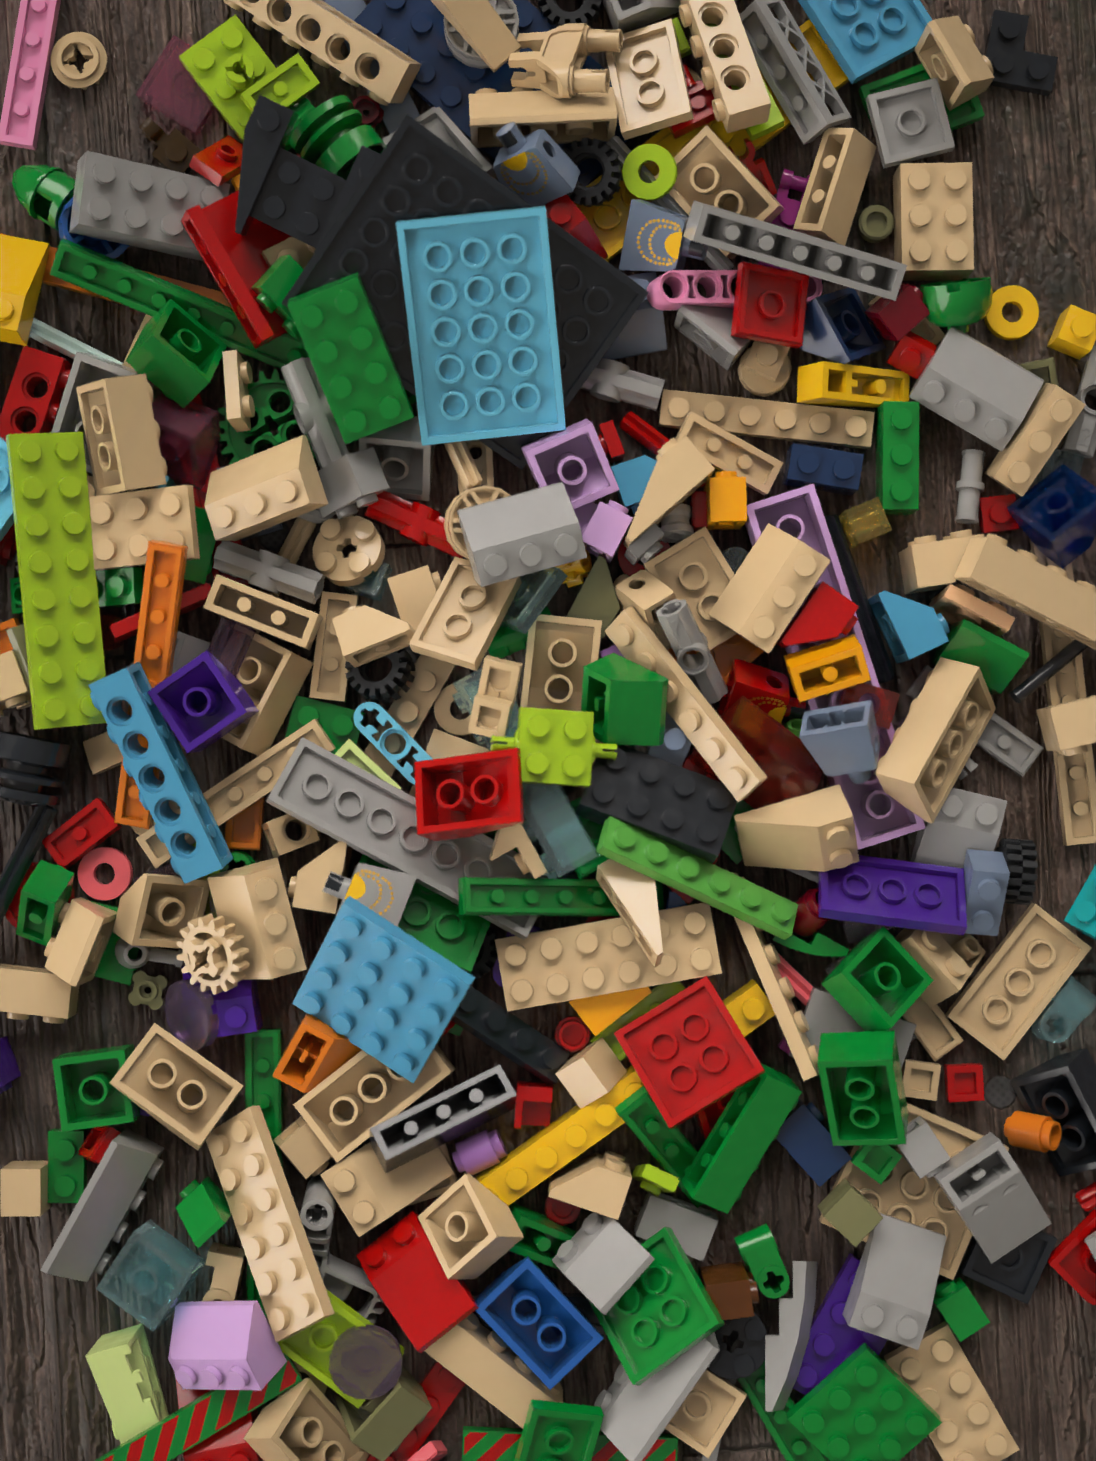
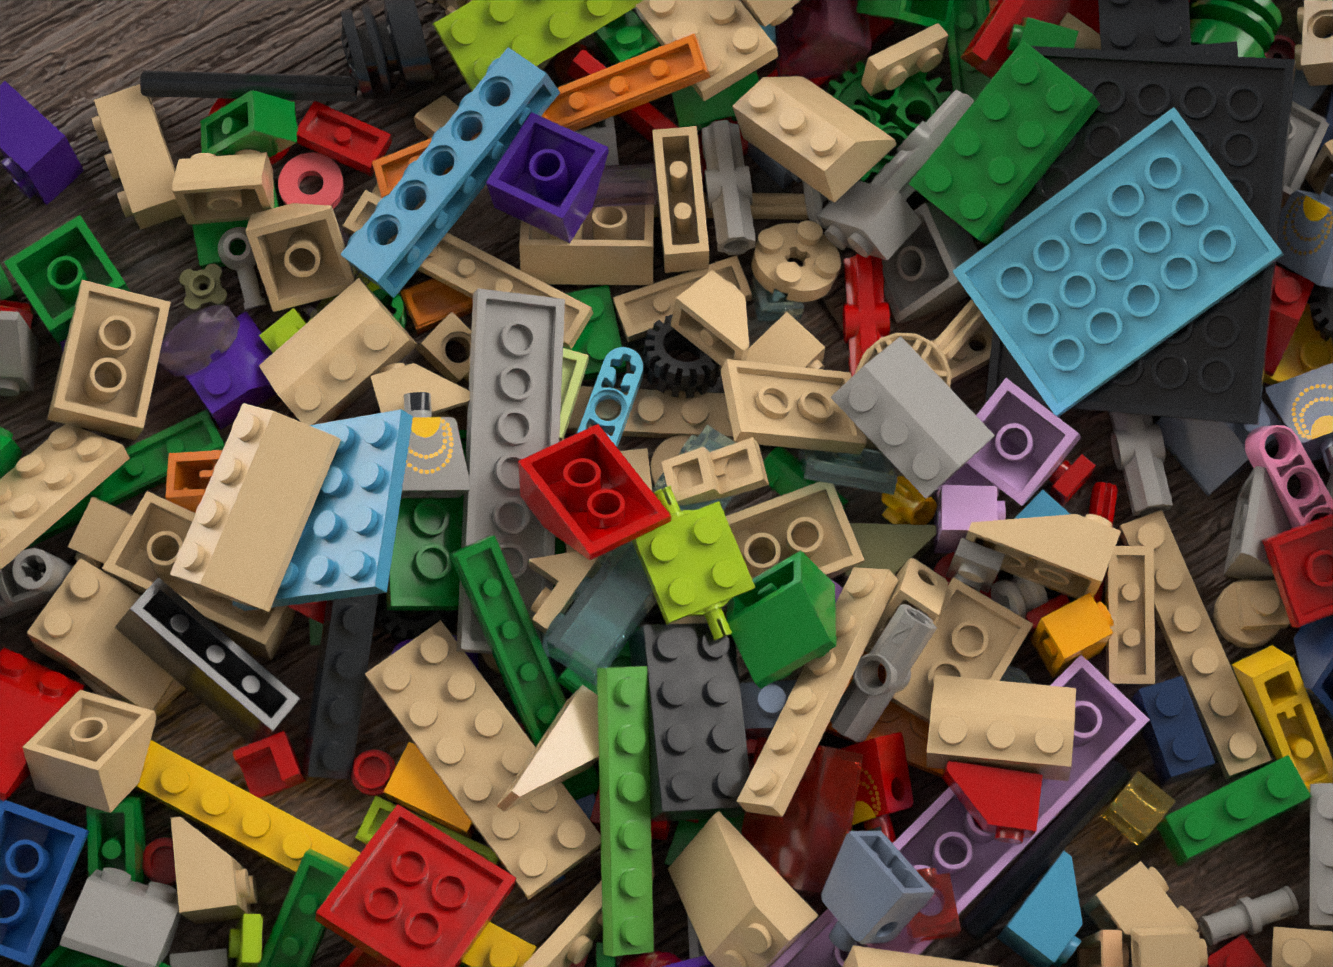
camera: 65 degrees right, 15 degrees down
tan gear [176,914,250,995] -> none
medium lavender brick [452,1129,508,1176] -> none
tan piece [555,1037,627,1109] -> none
light orange brick [784,634,871,702] -> none
none -> tan slope [170,403,341,612]

